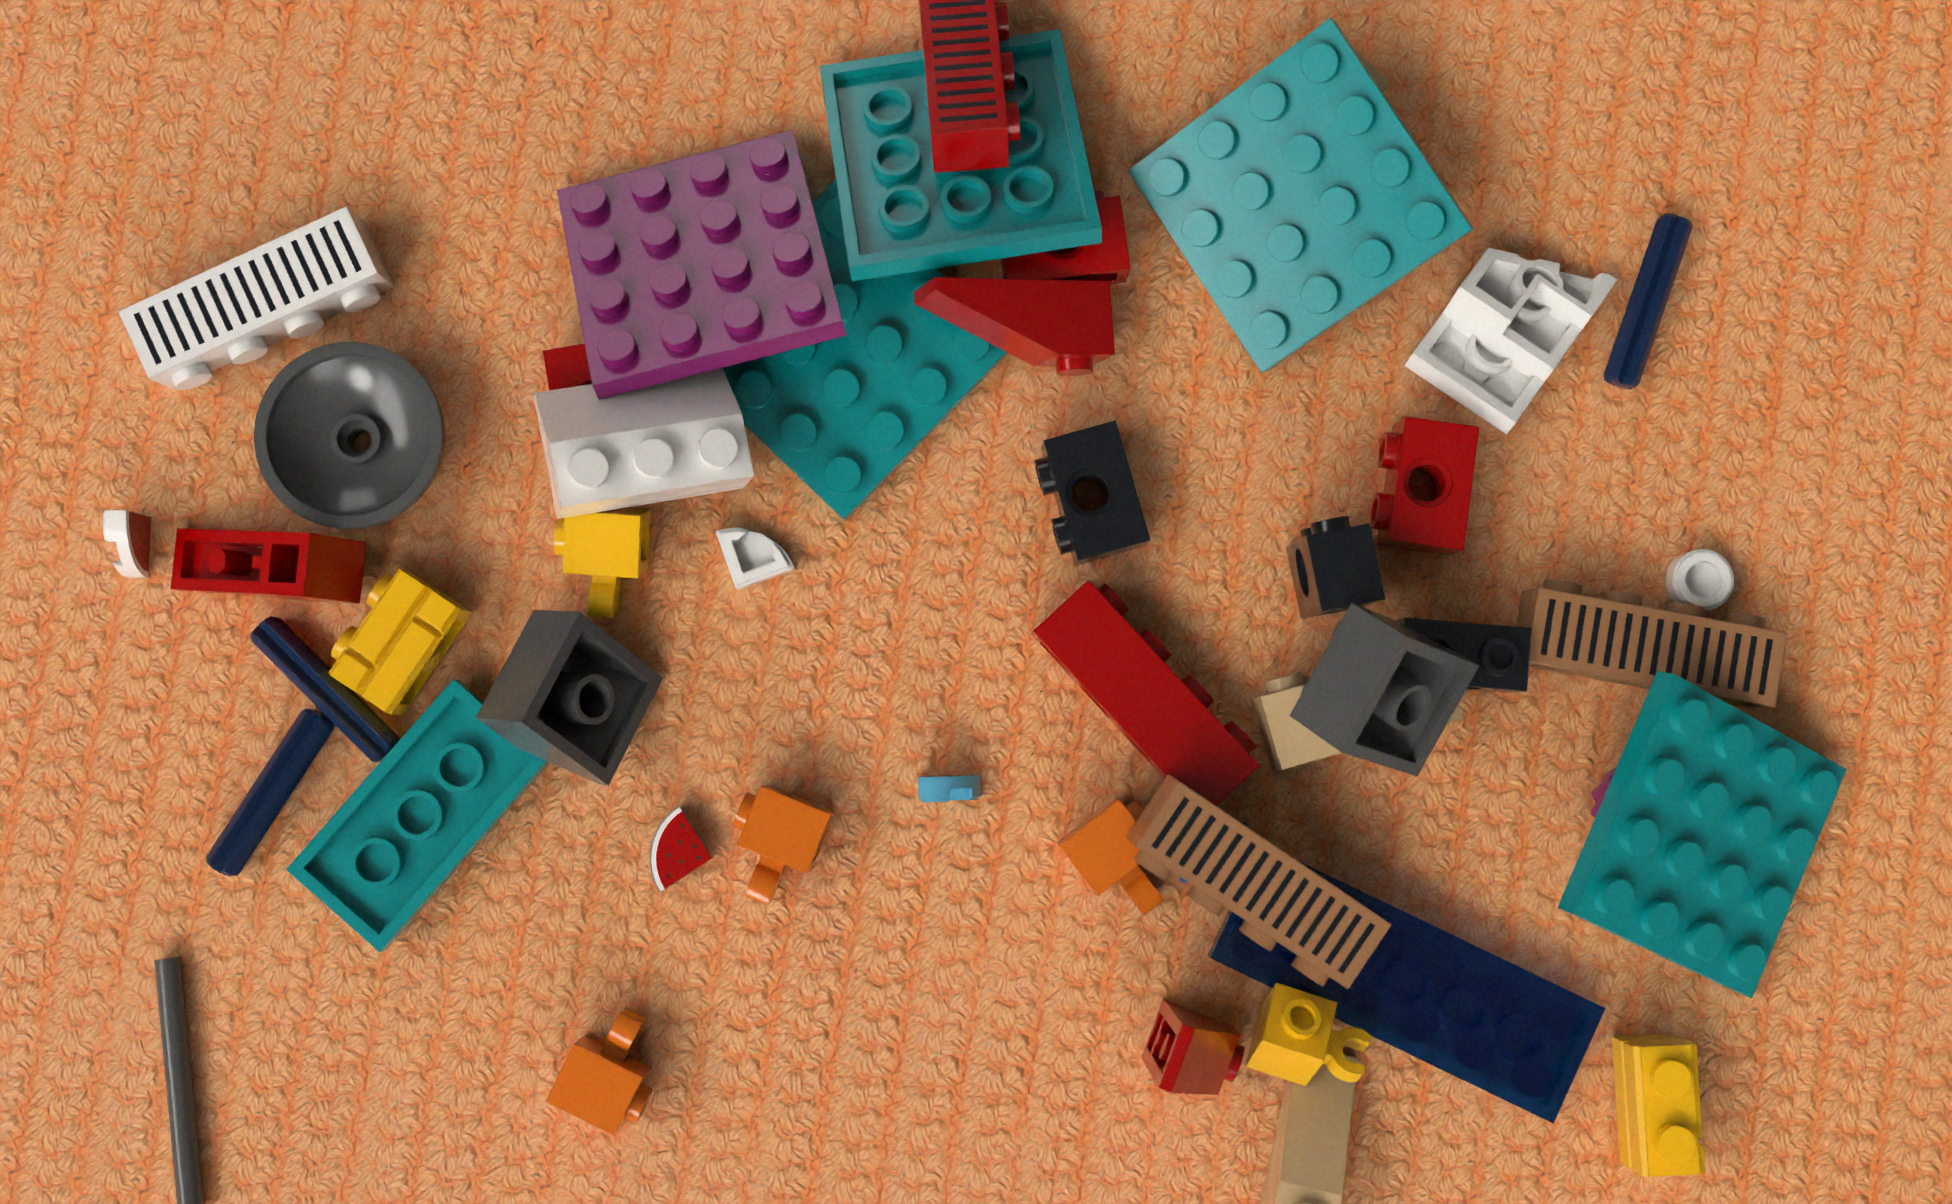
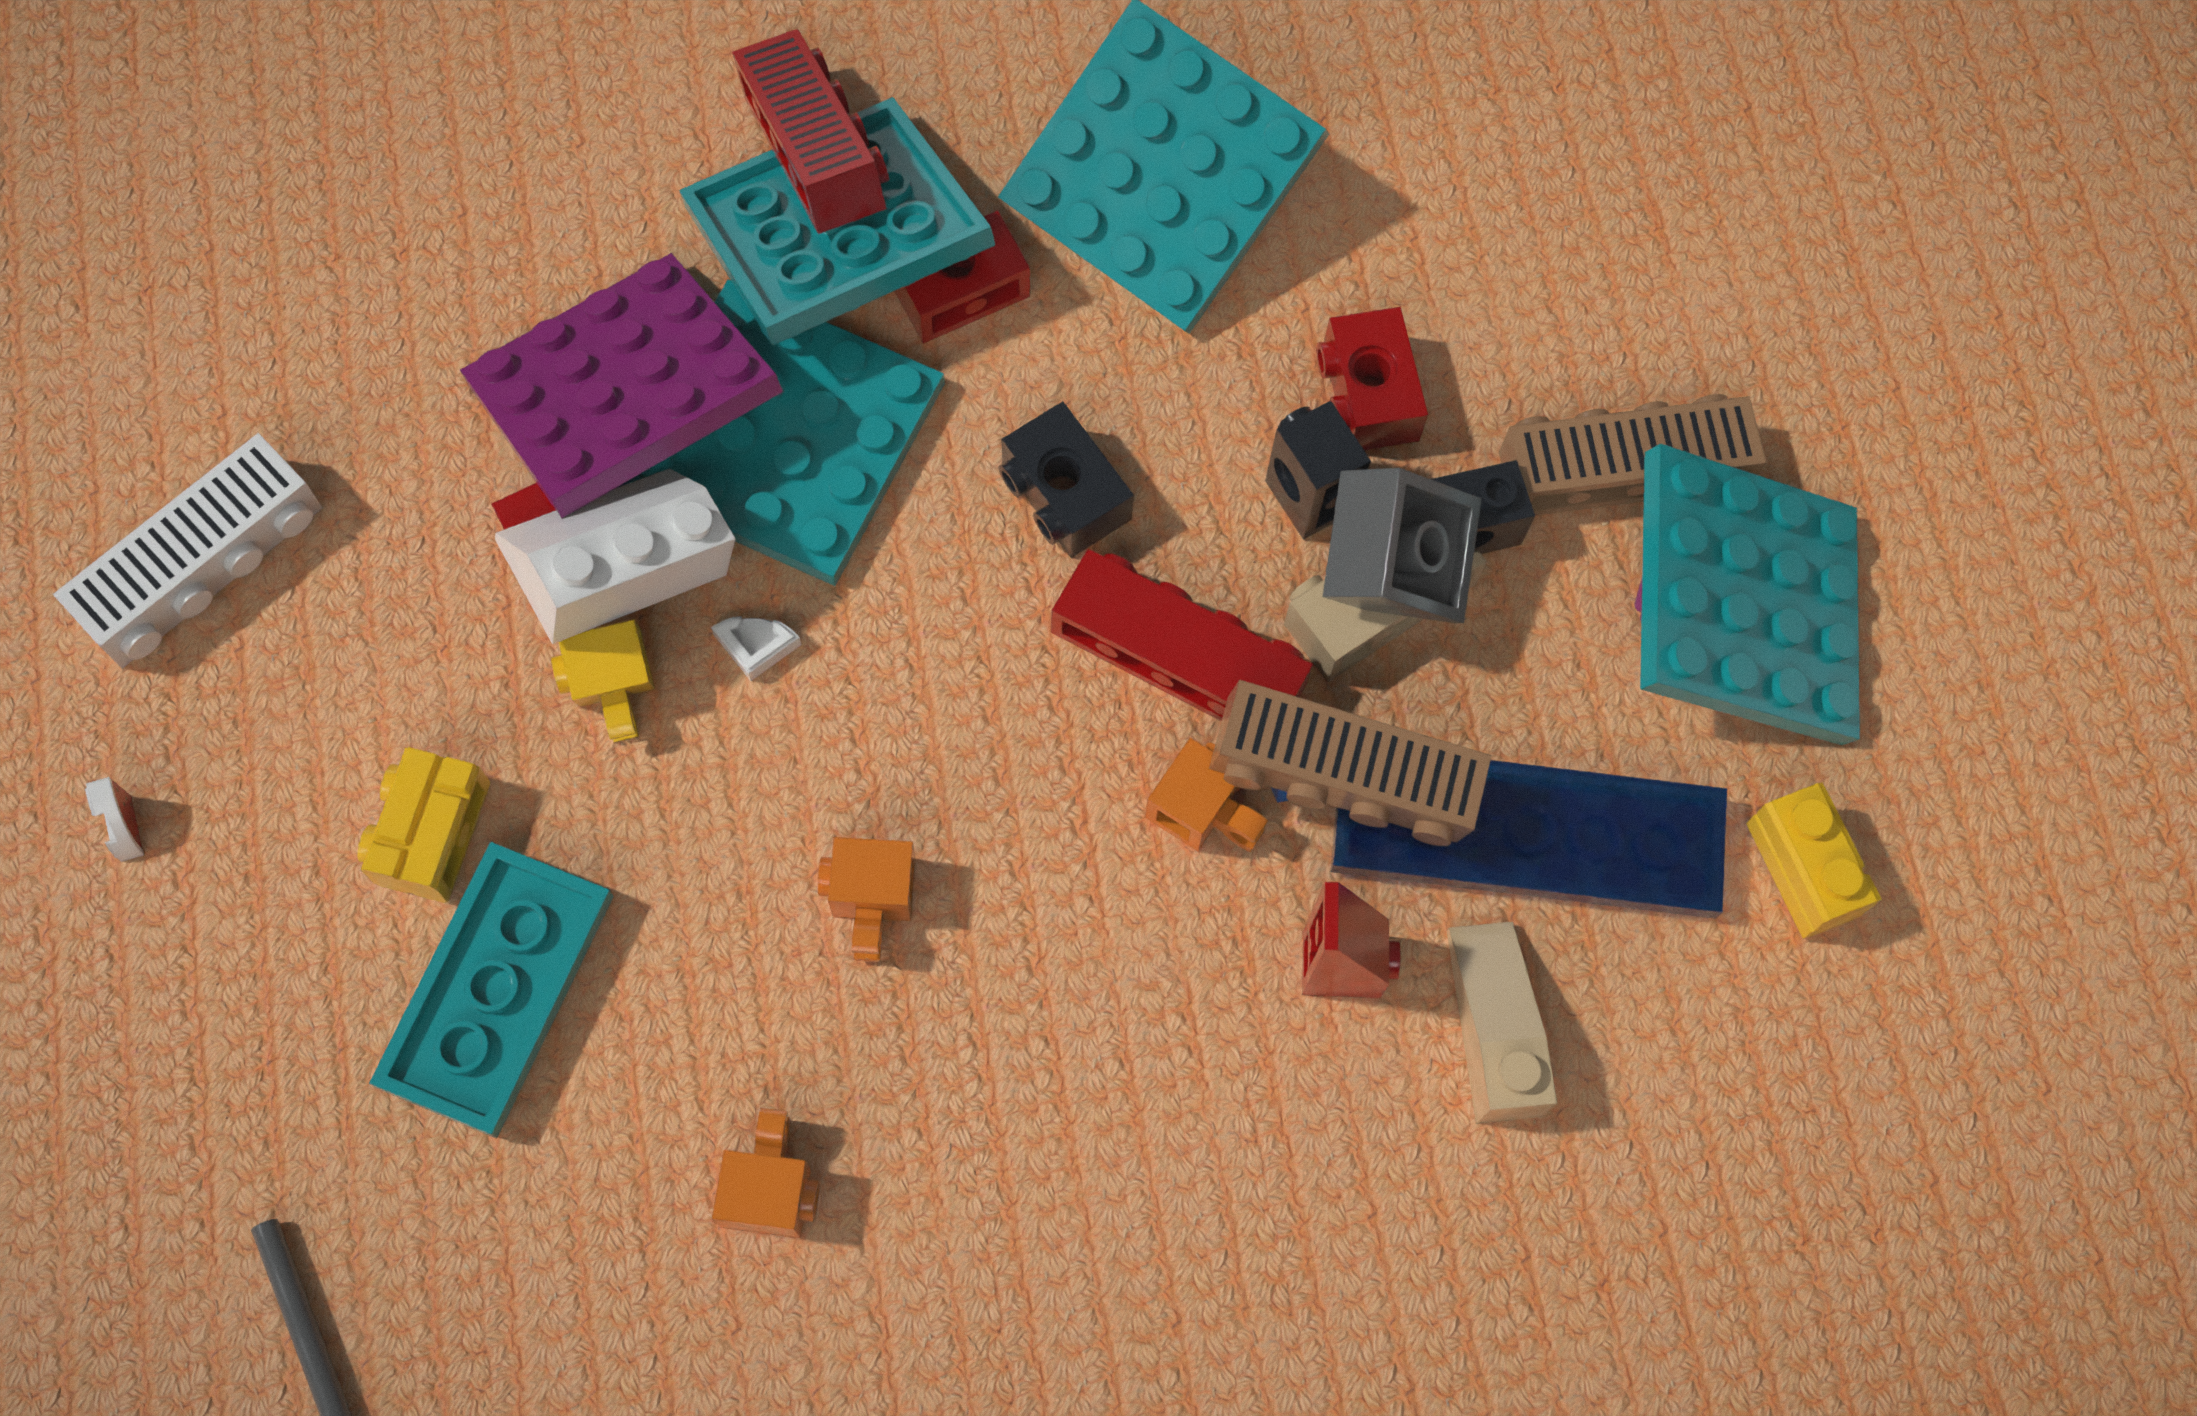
camera: 20 degrees left, 15 degrees down
red slope [170,528,366,604] -> none
dark blue axle [206,709,334,877] -> none
dark blue axle [250,616,400,762] -> none
dark grey dish [254,342,445,530] -> none
dark grey slope [475,610,663,786] -> none
red tile [650,805,715,893] -> none
red slope [914,277,1115,376] -> none
medium azure tile [918,775,982,802] -> none
yellow brick [1245,983,1372,1086] -> none
white slope [1405,248,1617,435] -> none
dark blue axle [1603,213,1693,390] -> none
white tile [1665,549,1734,611] -> none

